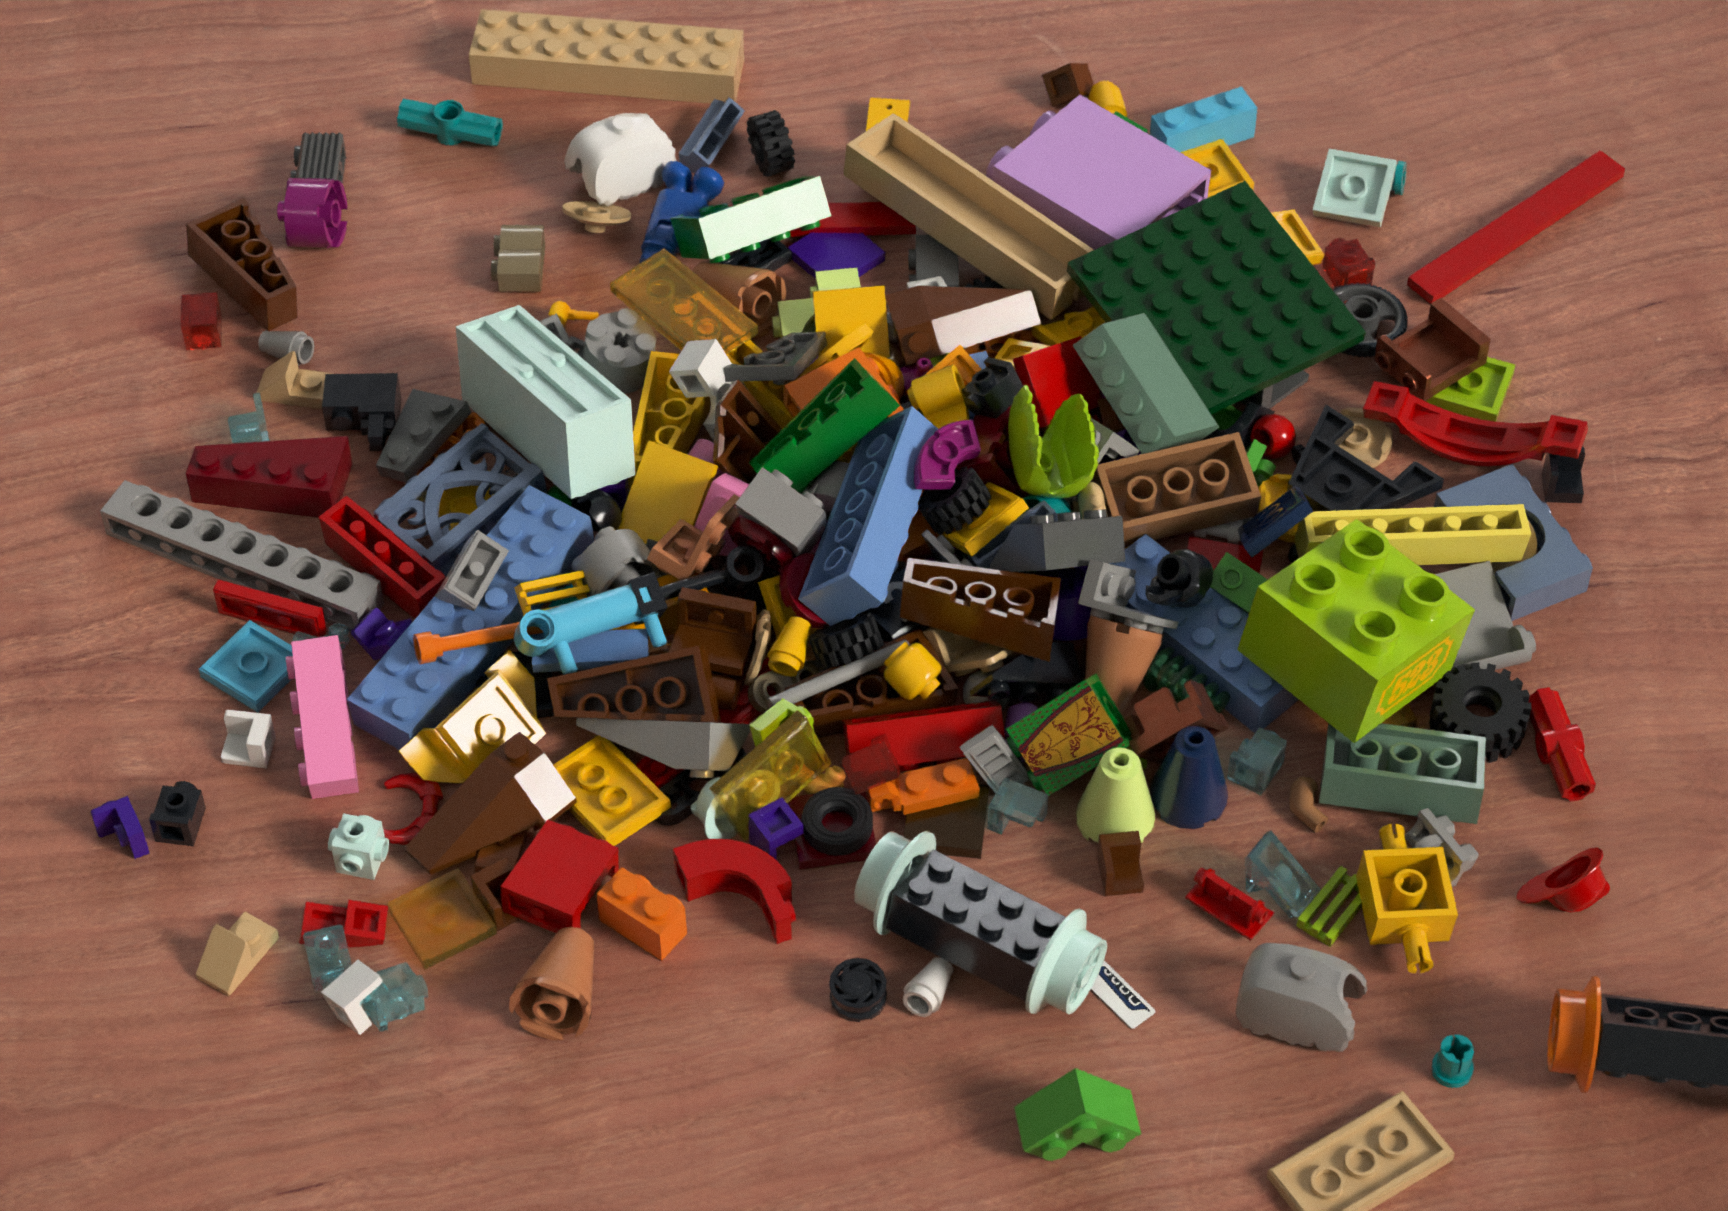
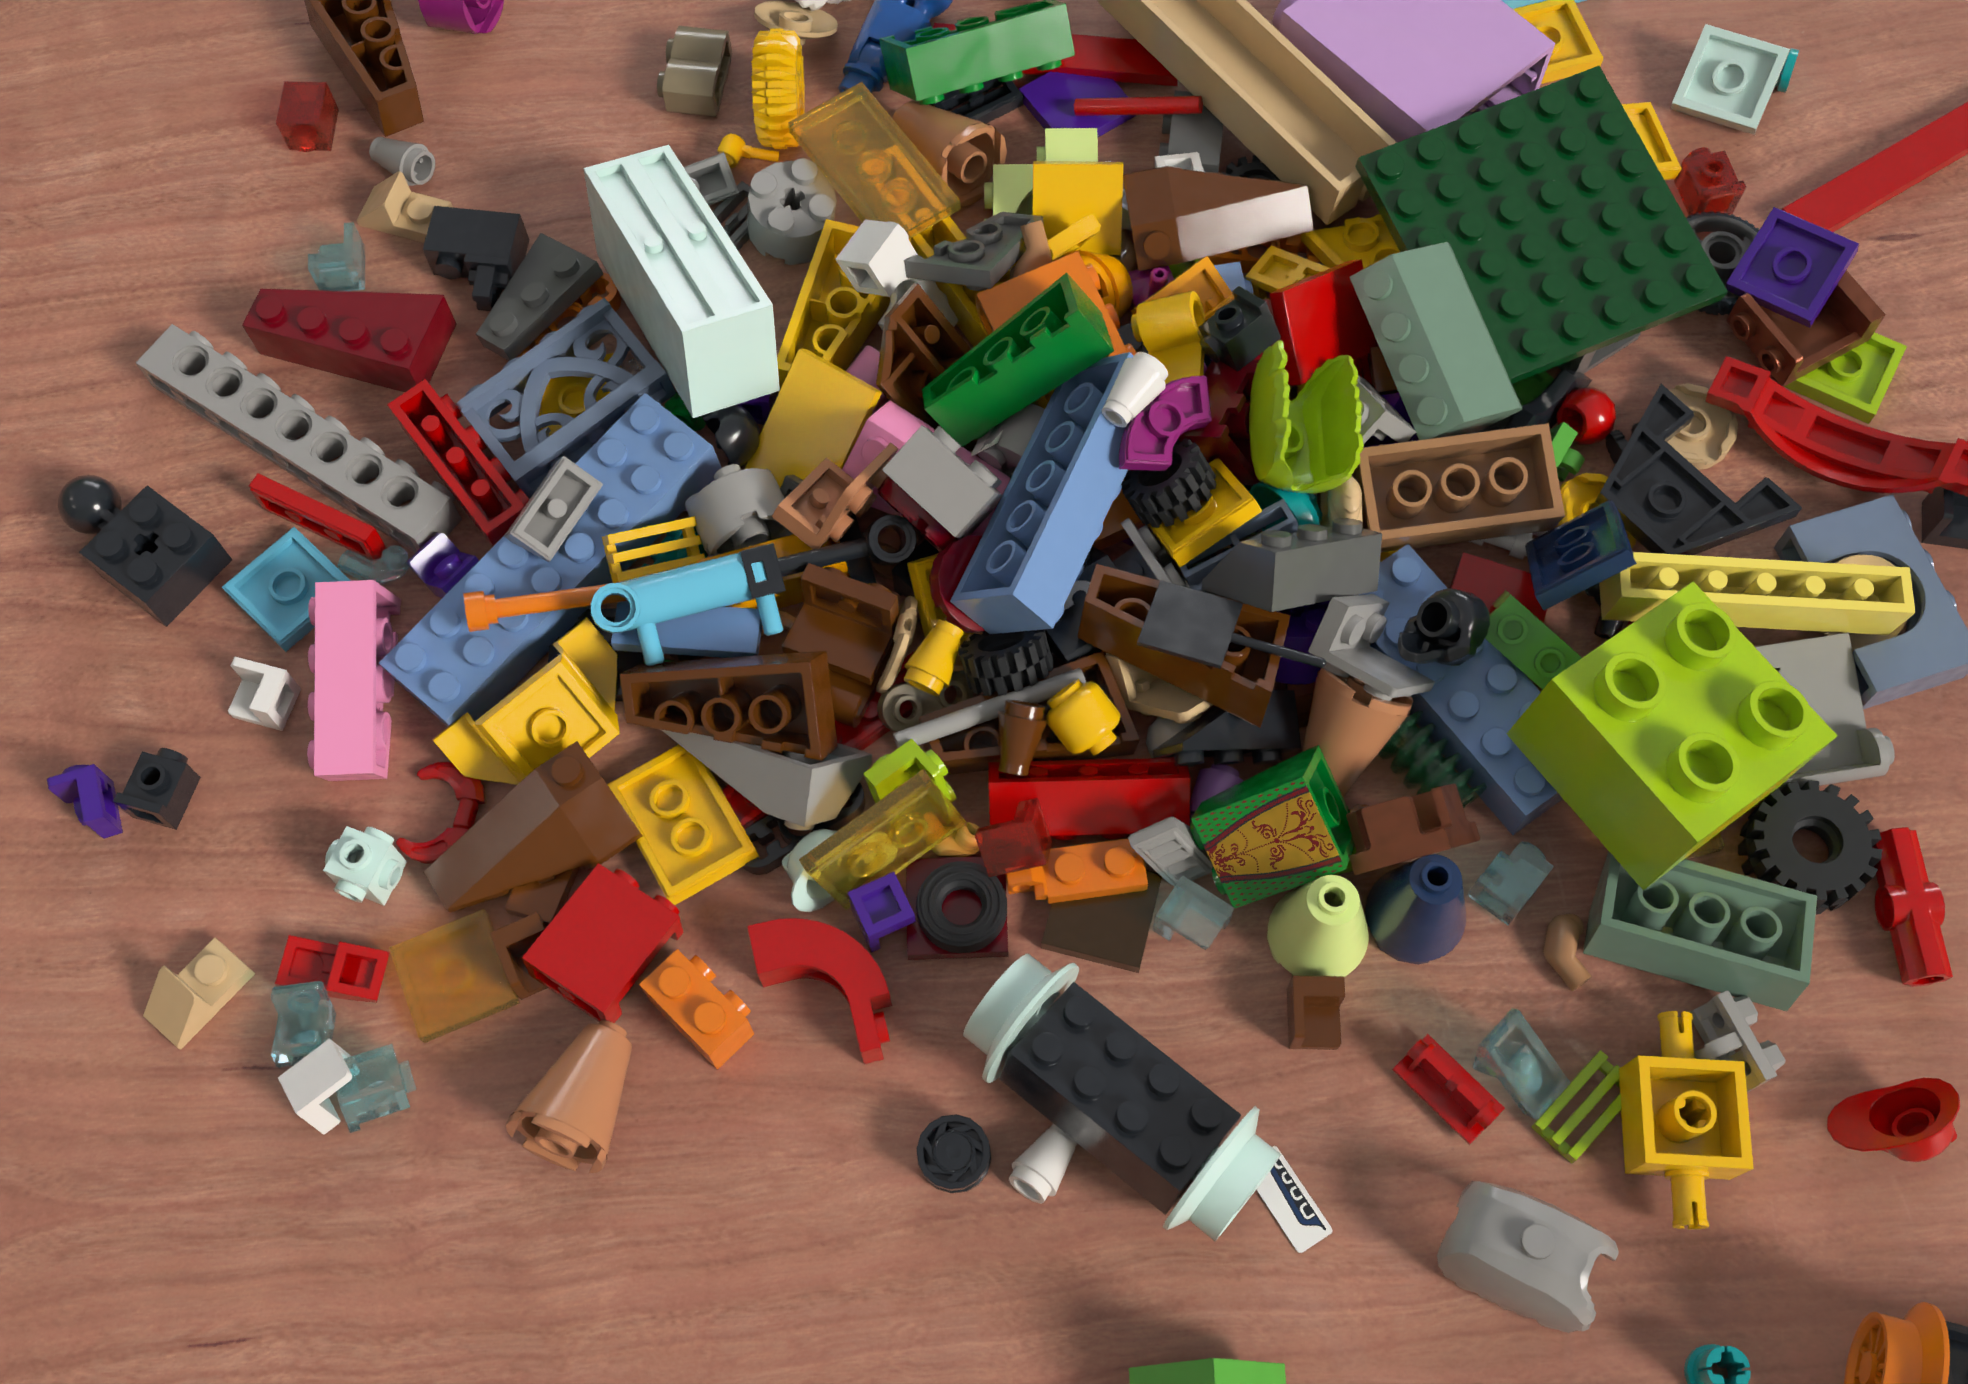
camera: 10 degrees right, 15 degrees up
none -> black brick [58,475,232,627]
none -> yellow gear [751,28,805,149]
none -> reddish brown cone [998,699,1048,776]
none -> medium nougat arm [1009,220,1052,279]
none -> red bar [1074,96,1203,116]
none -> white cone [1101,352,1168,427]
none -> black piece [1137,580,1326,669]
none -> dark purple tile [1726,207,1859,328]

